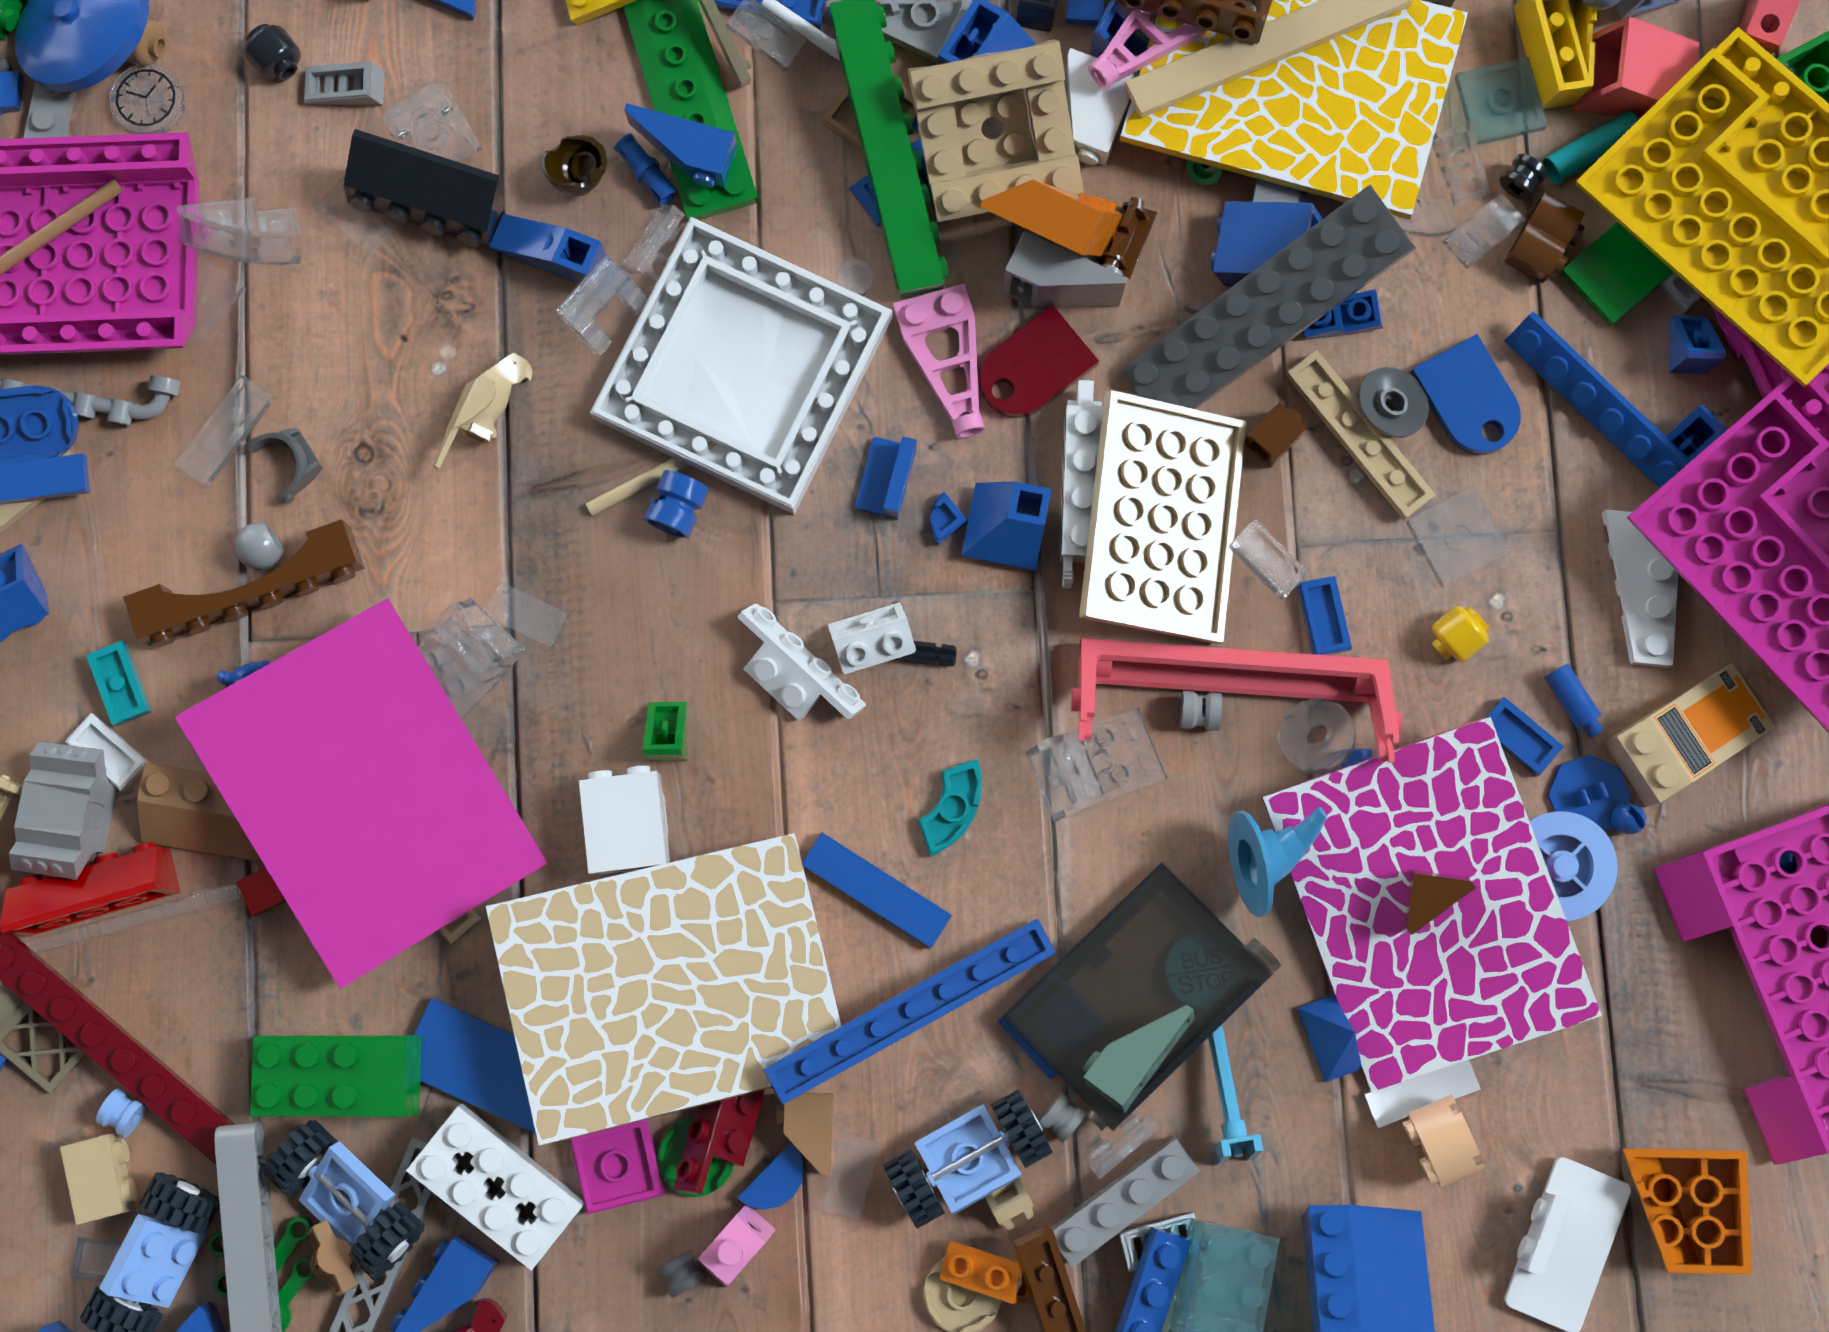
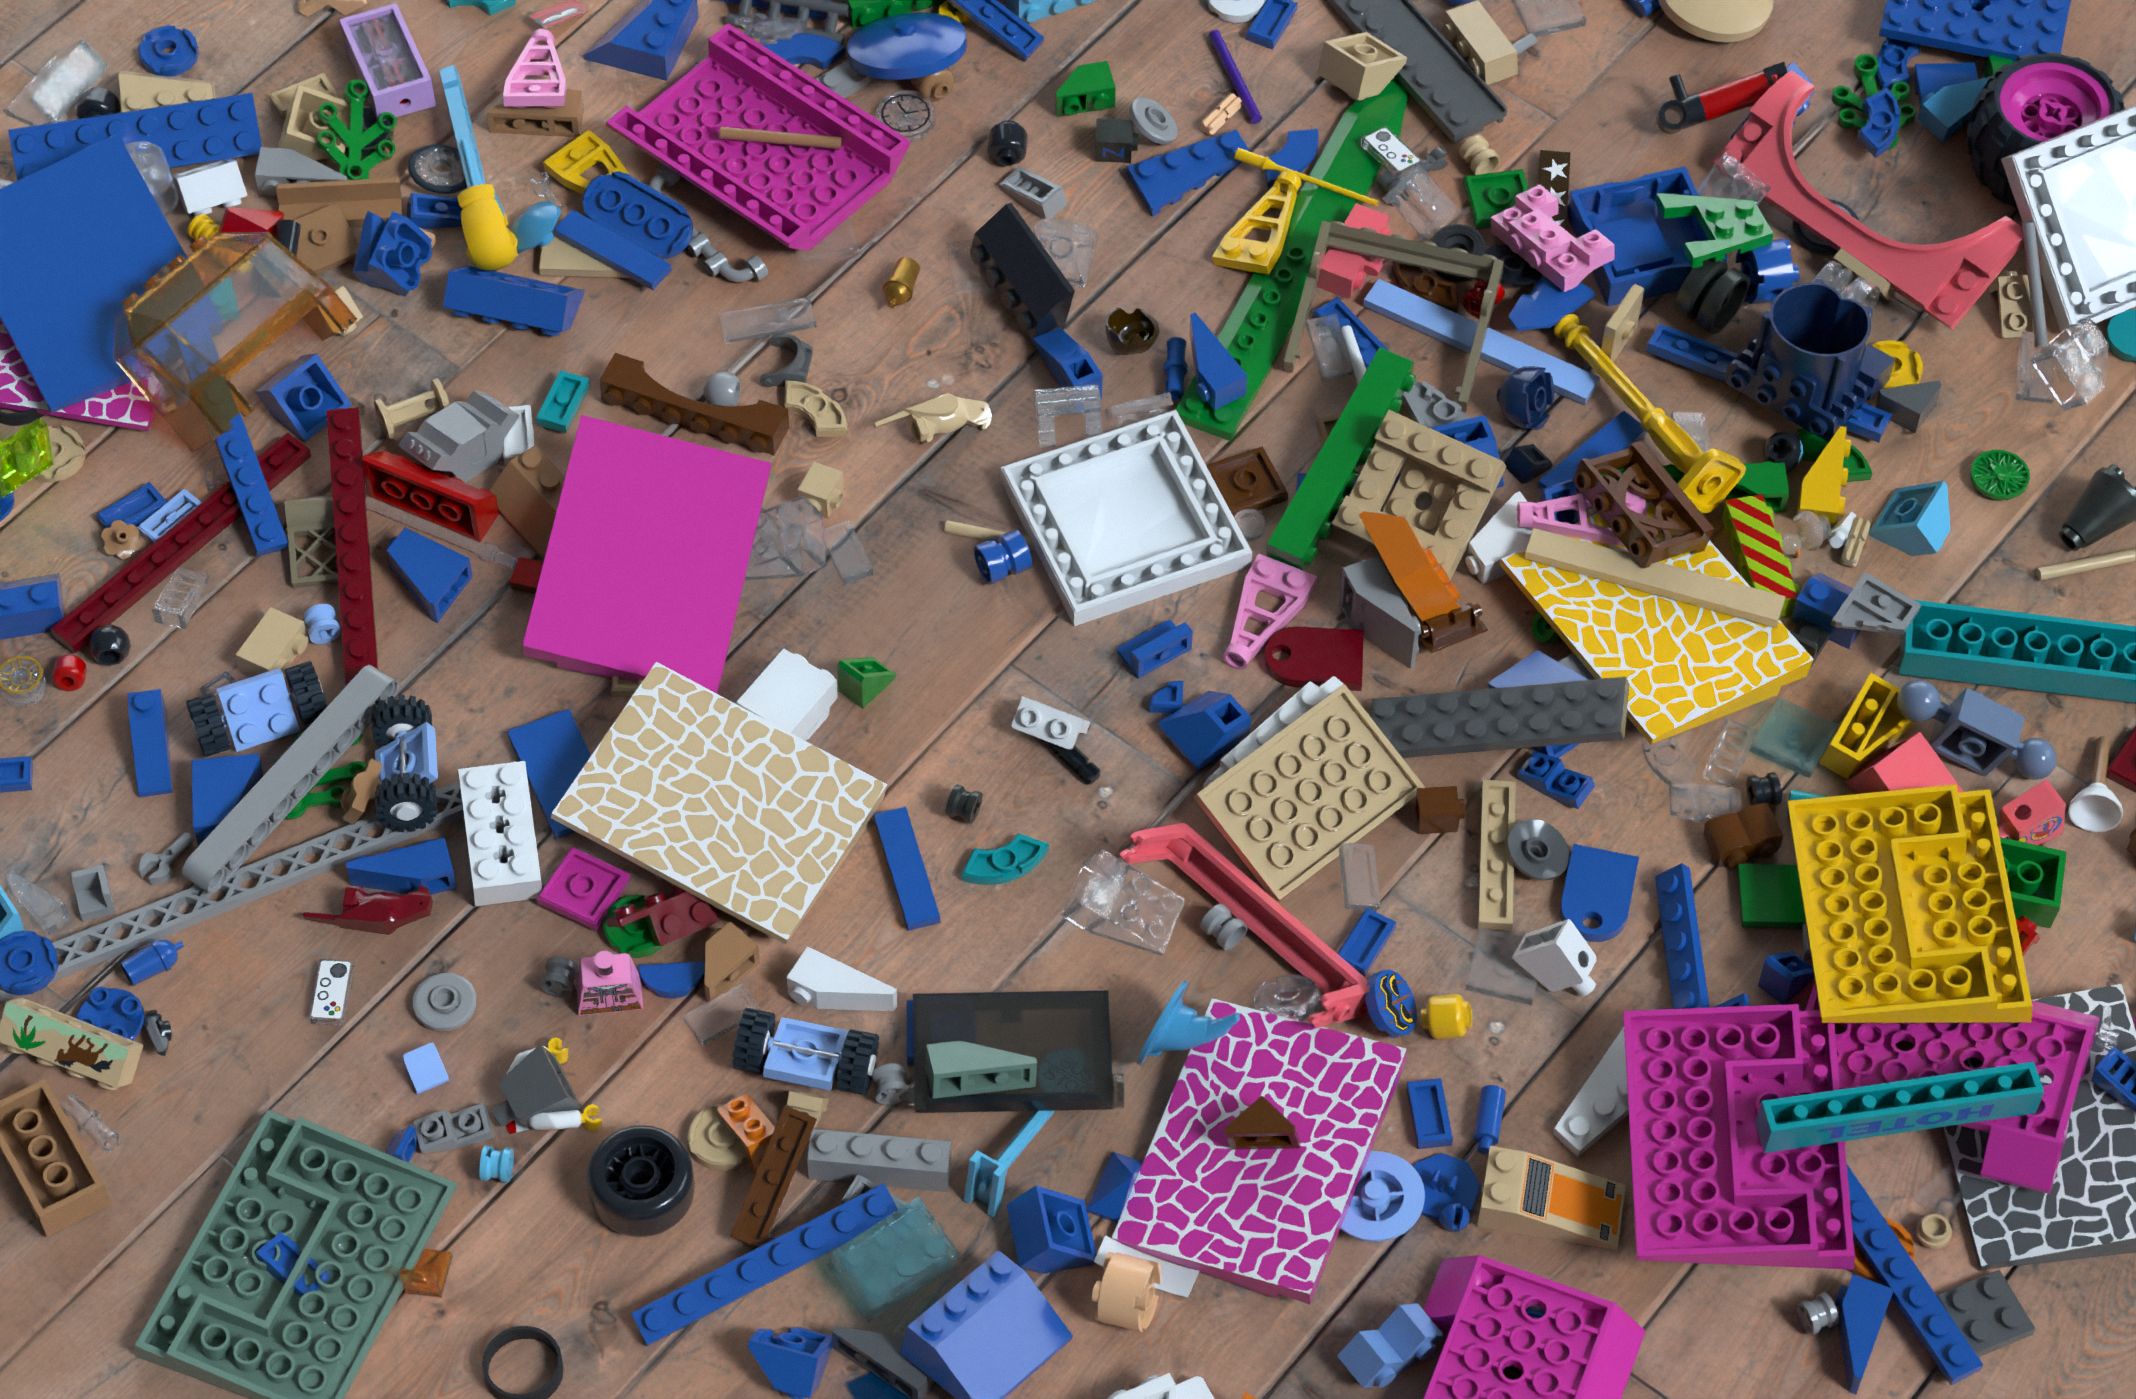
camera: 40 degrees right, 25 degrees down
clear slope [176,197,302,265] -> none
green brick [250,1035,422,1117] -> none
white bracket [738,604,866,721] -> none
blue plate [762,919,1056,1105] -> none
clear plate [1087,1113,1161,1179] -> none
none -> blue slope [387,527,473,623]
none -> tan tile [785,380,848,437]
none -> white slope [787,946,897,1011]
none -> tan brick [798,462,844,519]
none -> pearl gold piece [883,257,920,308]
none -> pearl dark grey wheel [945,784,983,824]
none -> blue slope [1007,1185,1097,1274]
none -> reddish brown tile [1206,446,1288,518]
none -> medium blue brick [1337,1303,1444,1388]
none -> blue tile [1365,969,1417,1038]
none -> white torso [1512,919,1597,997]

